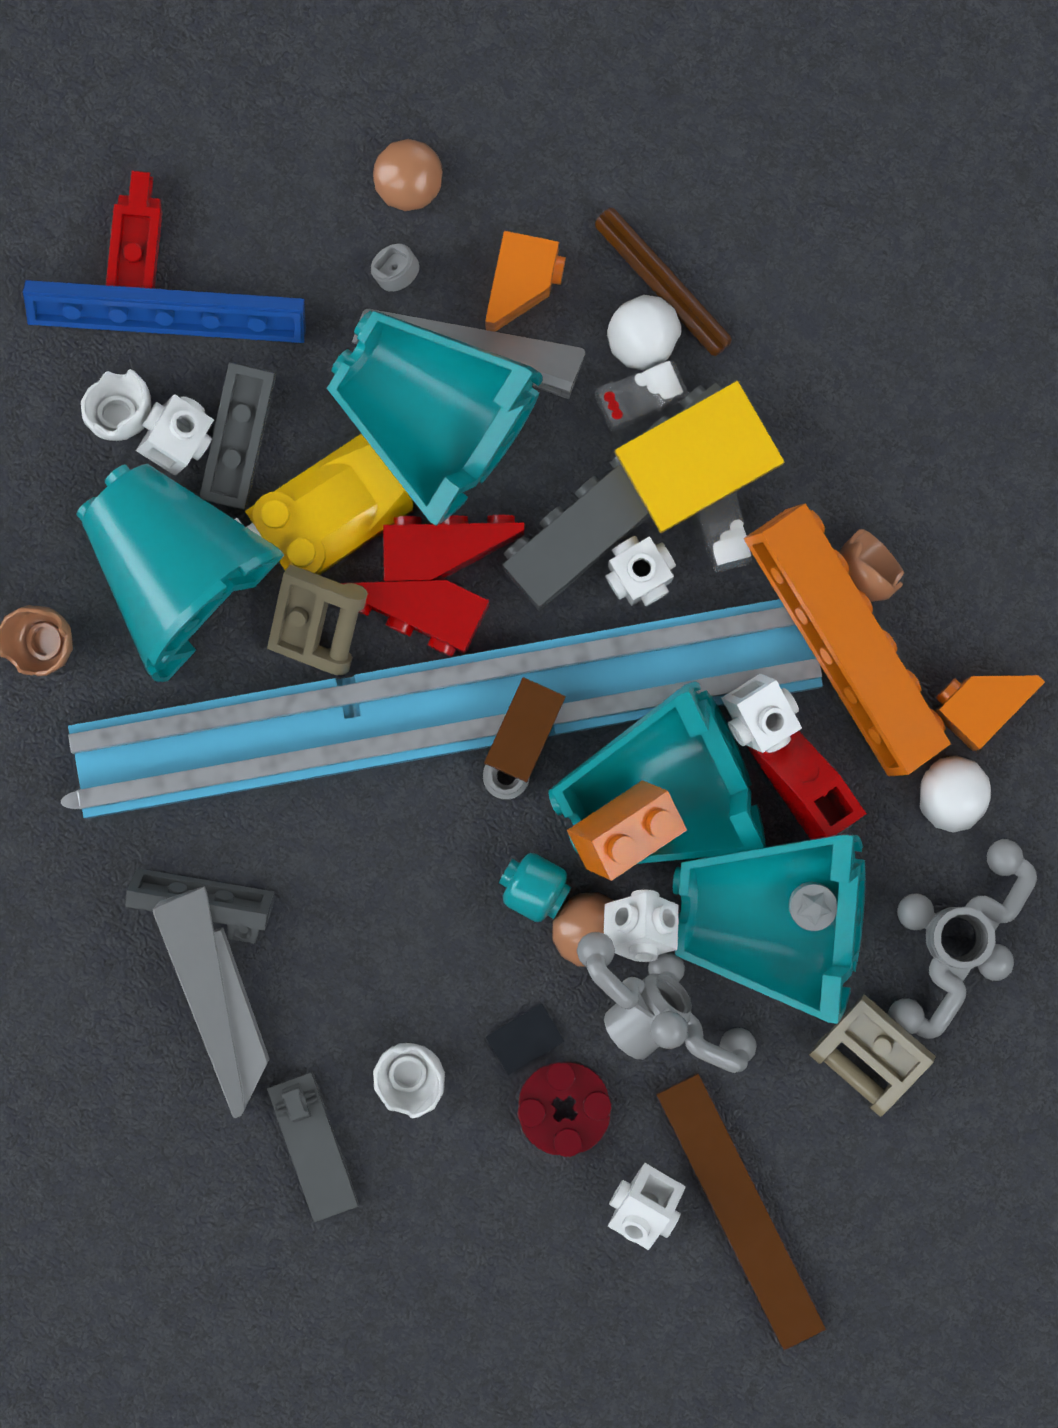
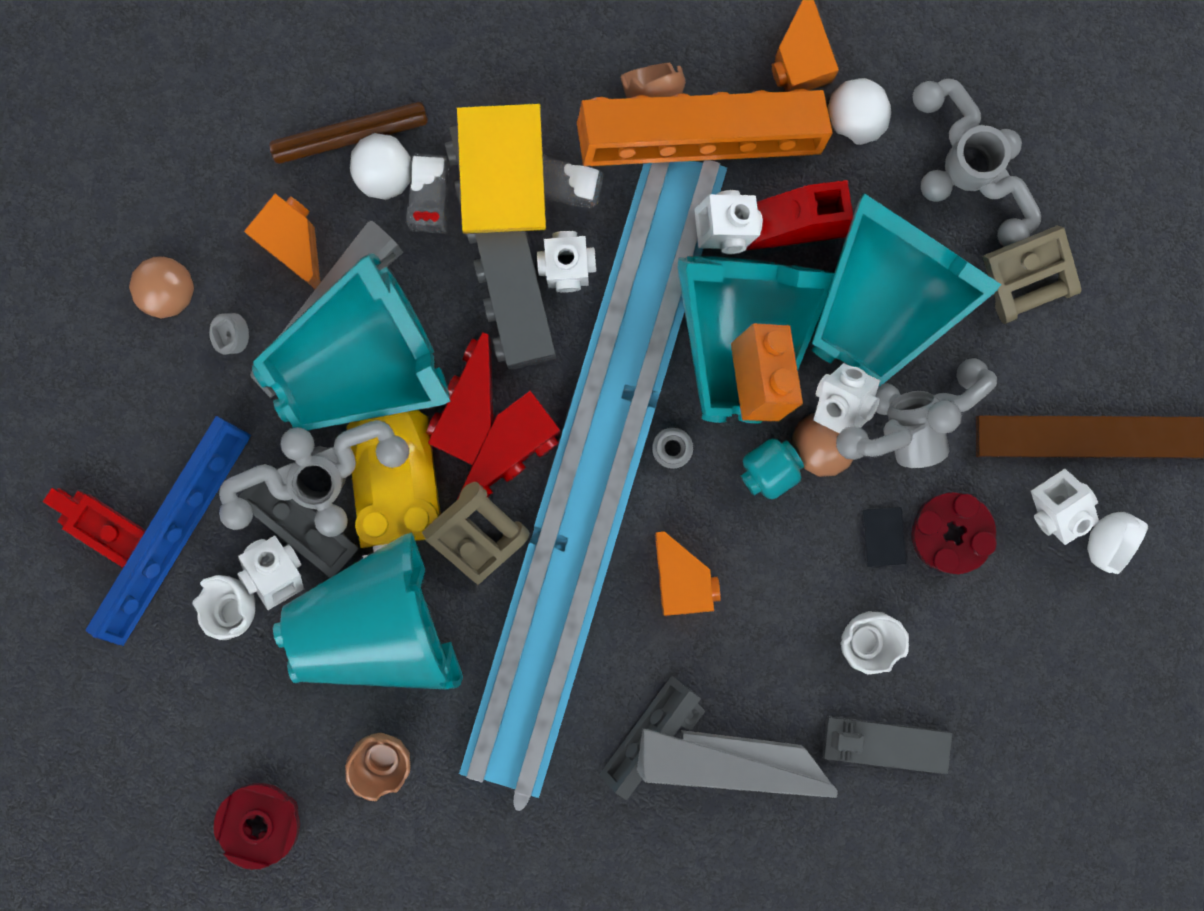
camera: 65 degrees left, 0 degrees up
reddish brown tile [484,677,566,783] -> none
light grey tile [789,882,837,931] -> none
none -> light grey wheel [219,420,409,537]
none -> orange slope [655,532,720,616]
none -> white hair [1087,512,1148,574]

